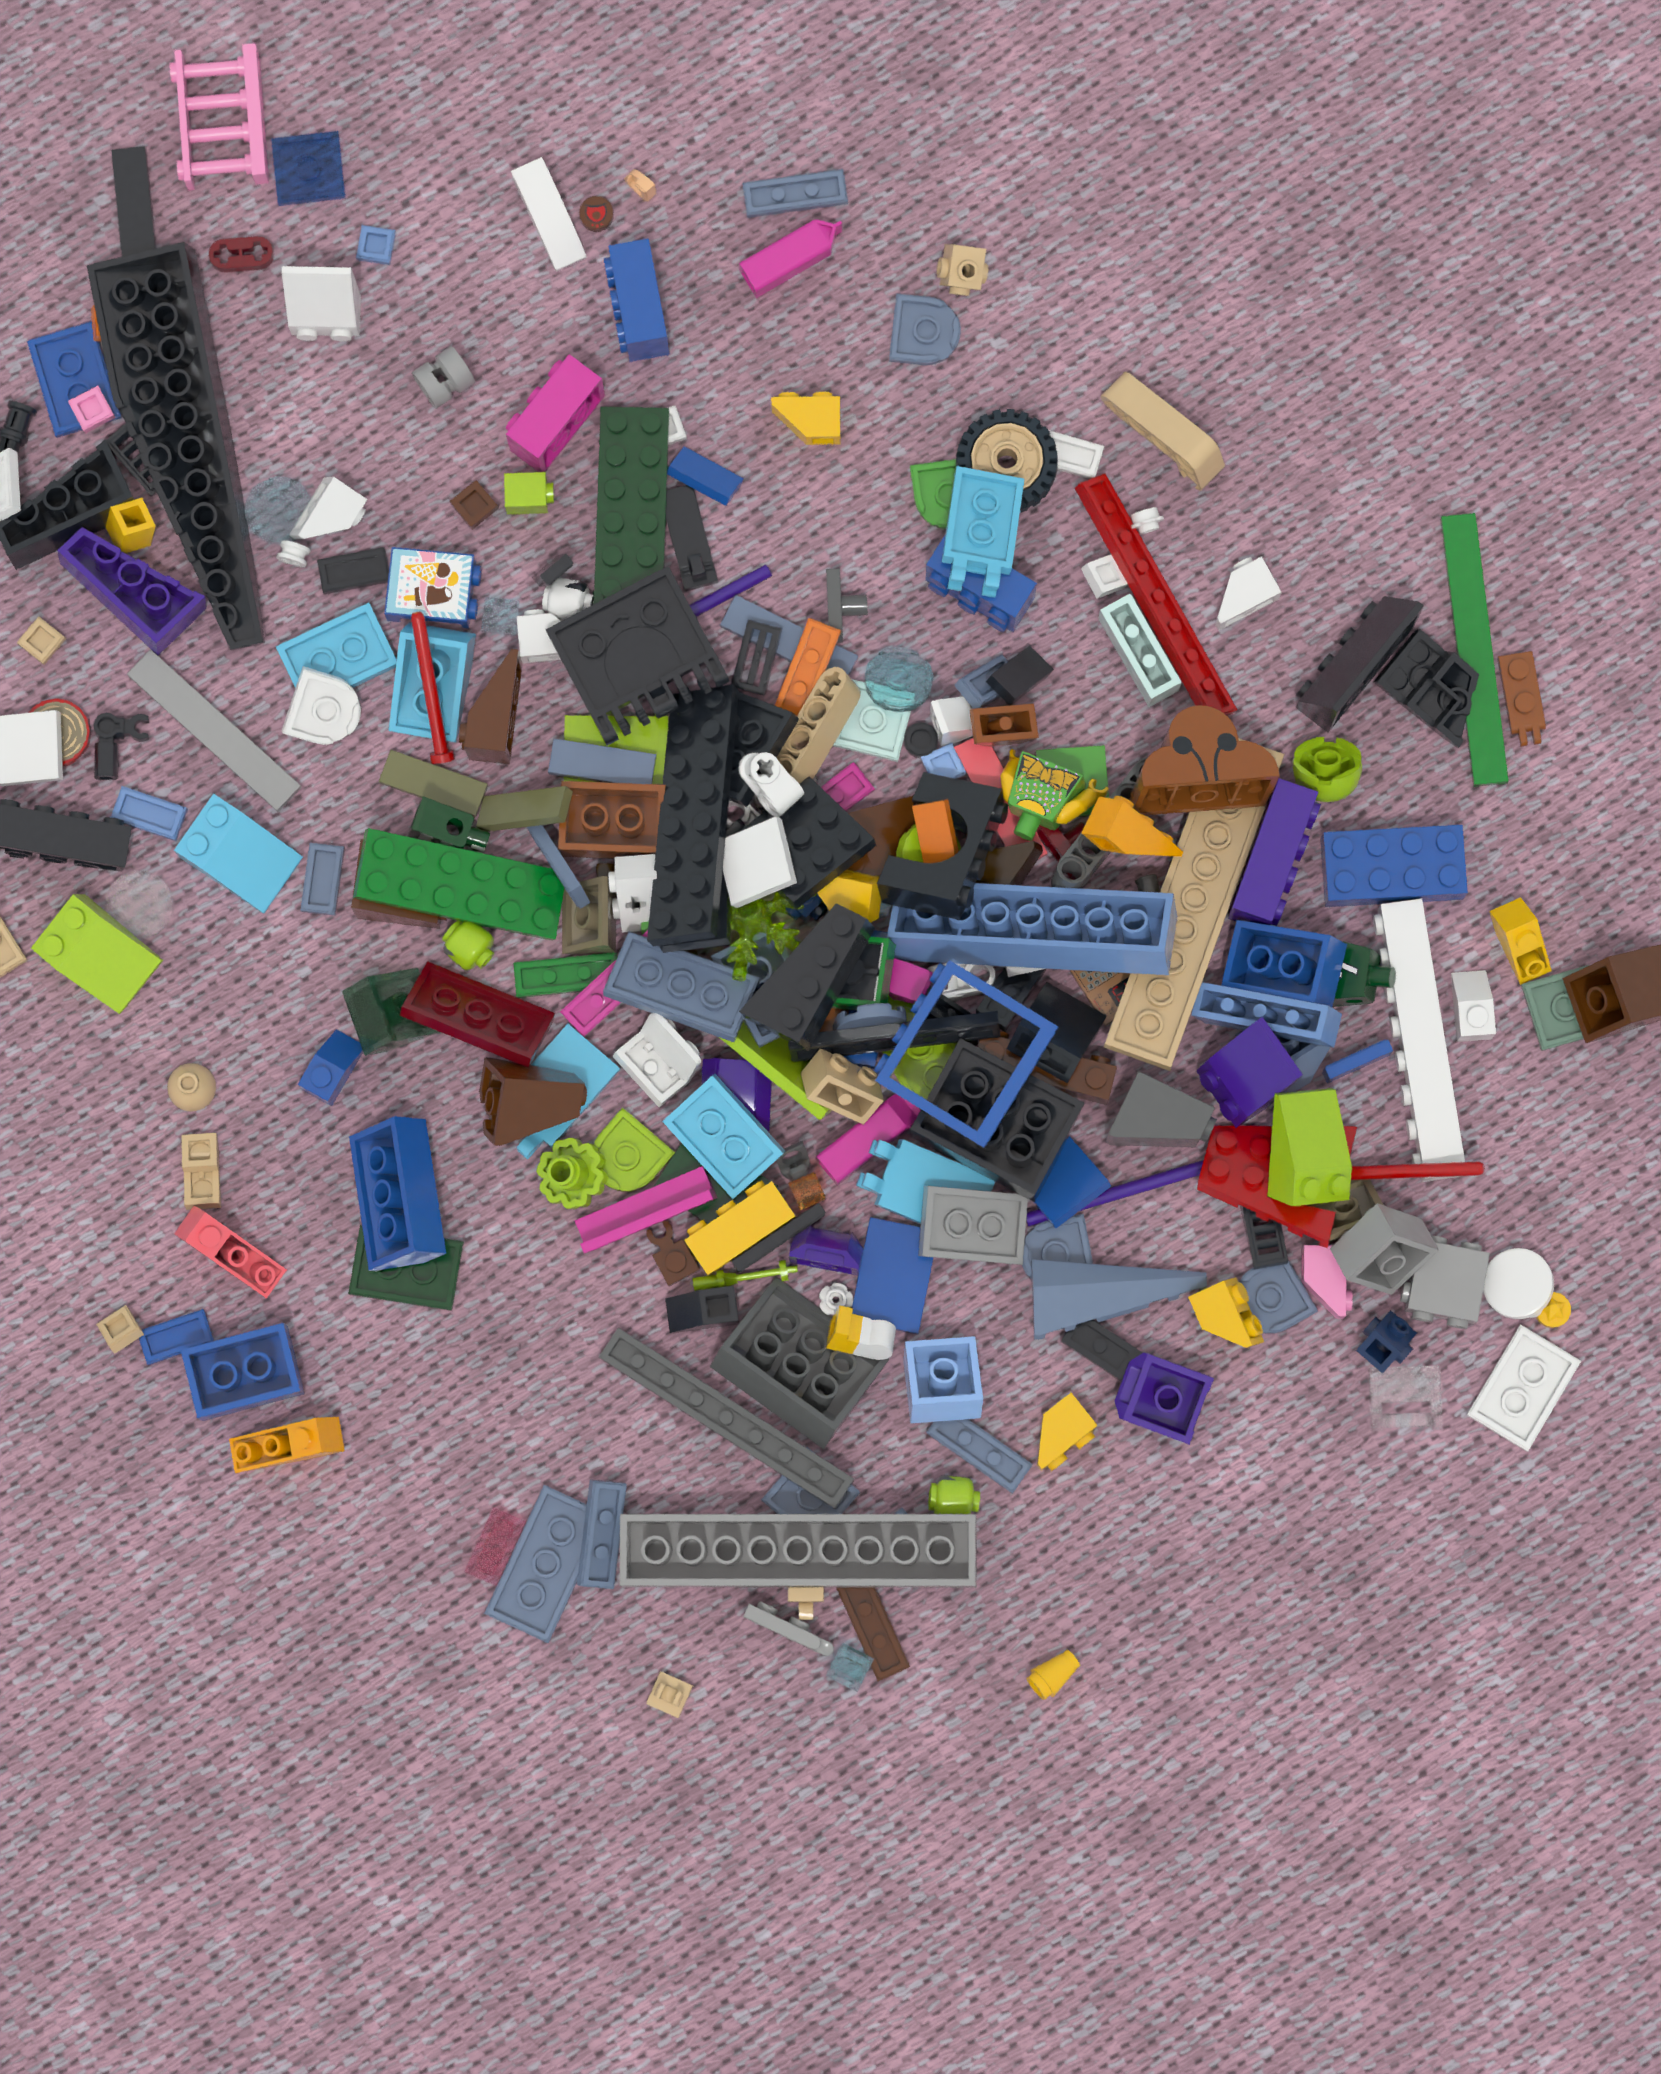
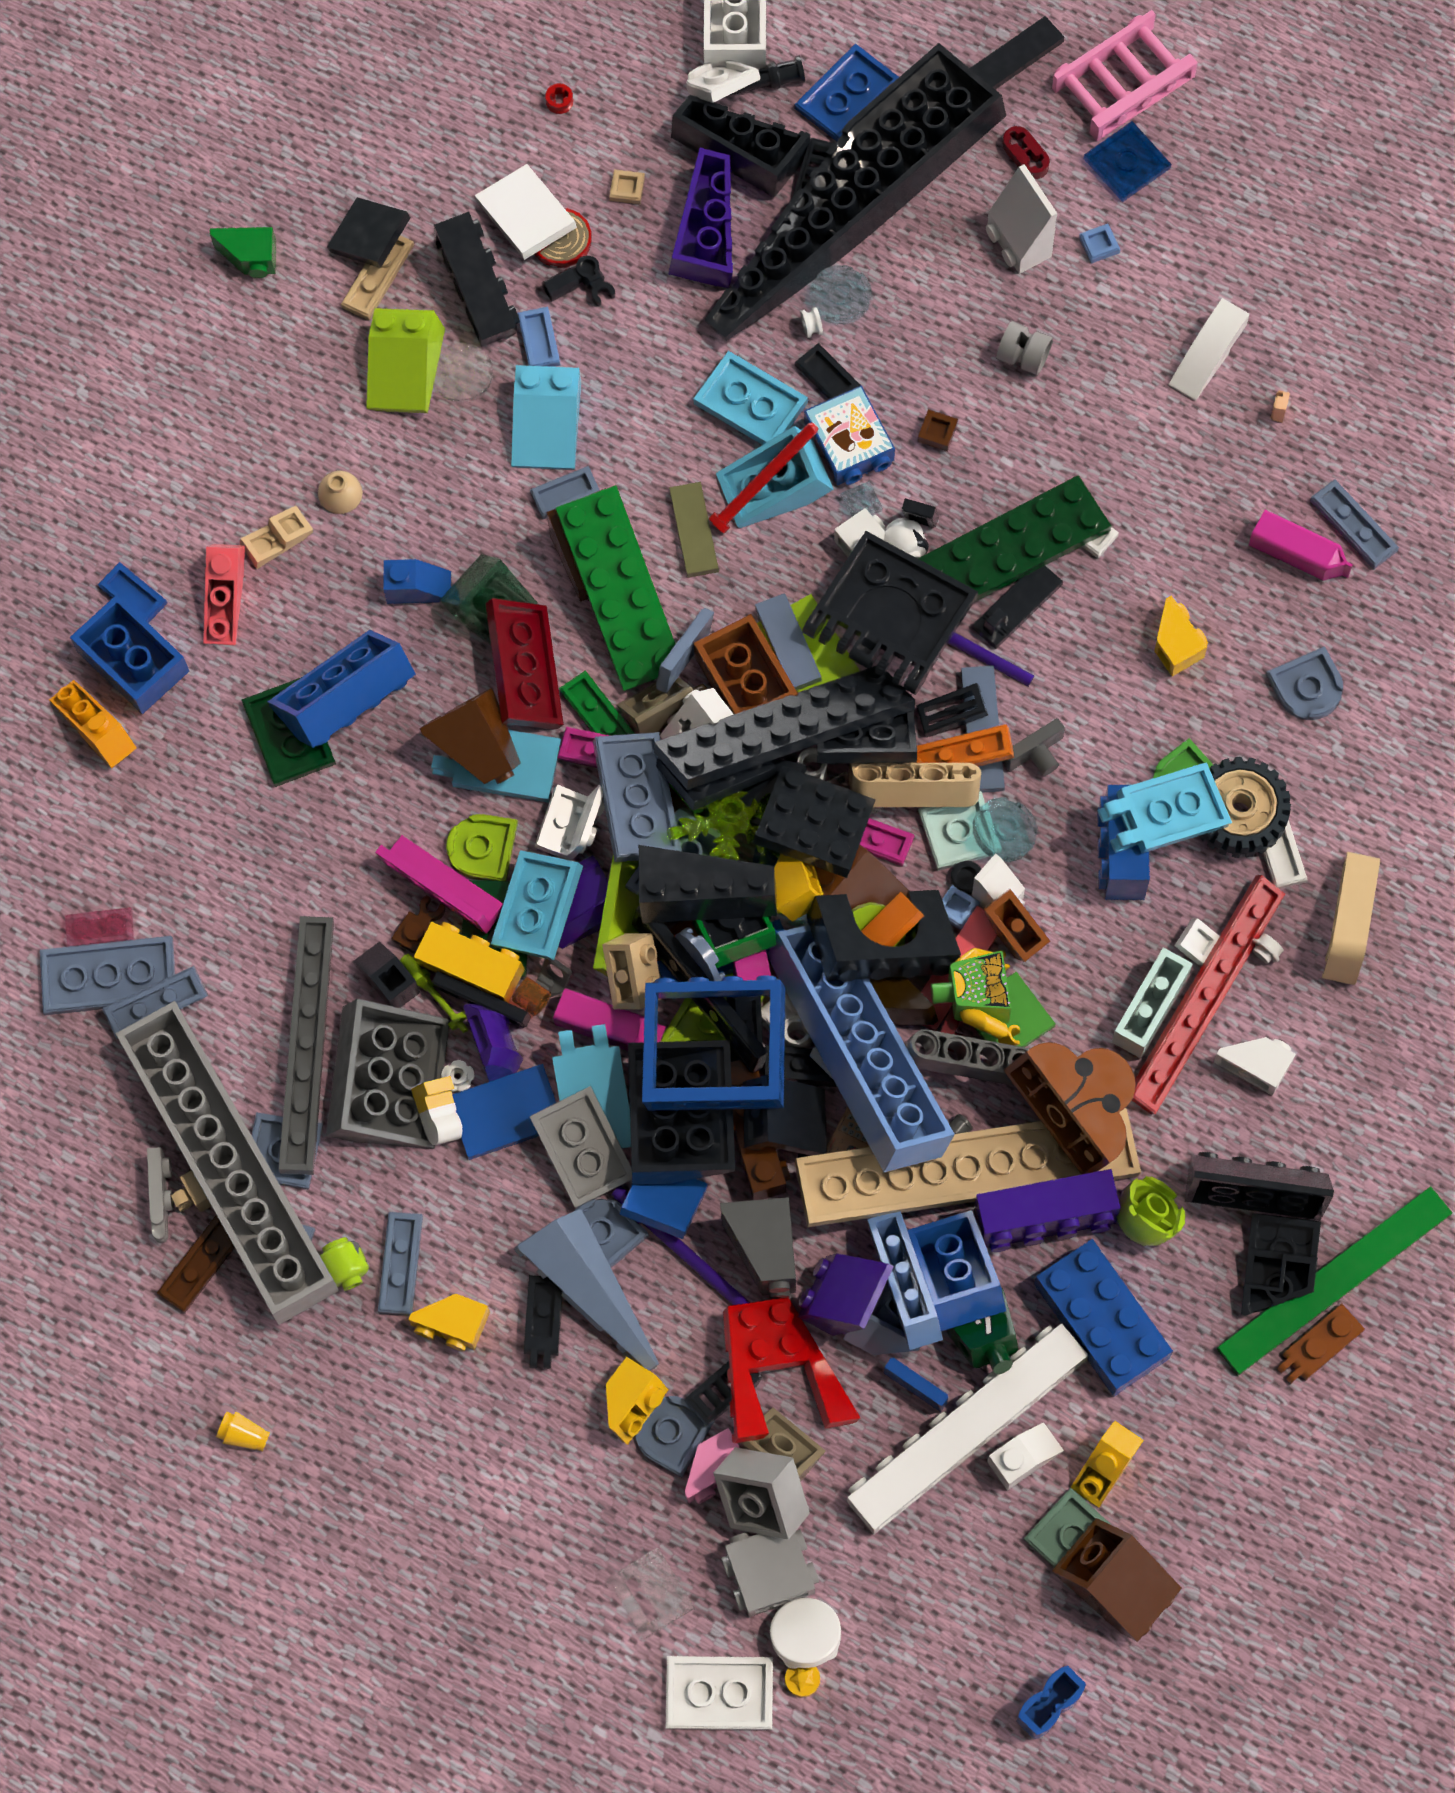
camera: 60 degrees right, 10 degrees down
bright pink tile [68,386,115,433] -> none
tan tile [96,1305,144,1354] -> none
yellow brick [106,498,156,554] -> none
light grey tile [127,649,302,812] -> none
white tile [282,666,361,745] -> none
white slope [289,477,367,539] -> none
dark green torso [407,796,490,852] -> none
lime head [442,921,495,970] -> none
reddish brown slope [459,649,523,765] -> none
olive tile [476,786,573,832] -> none
lime brick [504,472,554,515] -> none
dark pink brick [506,354,605,472] -> none
lime plant [536,1138,608,1210] -> none
reddish brown tile [579,196,614,232] -> none
blue brick [603,238,670,362] -> none
tan tile [646,1671,693,1718] -> none
blue tile [667,446,744,506] -> none
white tile [723,816,797,908] -> none
white piece [738,752,804,818] -> none
clear light blue tile [826,1643,874,1692] -> none
light blue brick [903,1336,983,1424] -> none
tan brick [937,244,988,296] -> none
sand blue tile [954,654,1008,709] -> none
black tile [986,646,1054,705] -> none
light orange slope [1082,796,1183,857] -> none
dark purple slope [1115,1352,1214,1445] -> none
lime slope [1267,1088,1352,1206] -> none
red bar [1351,1161,1485,1180] -> none
dark blue brick [1356,1310,1417,1374] -> none

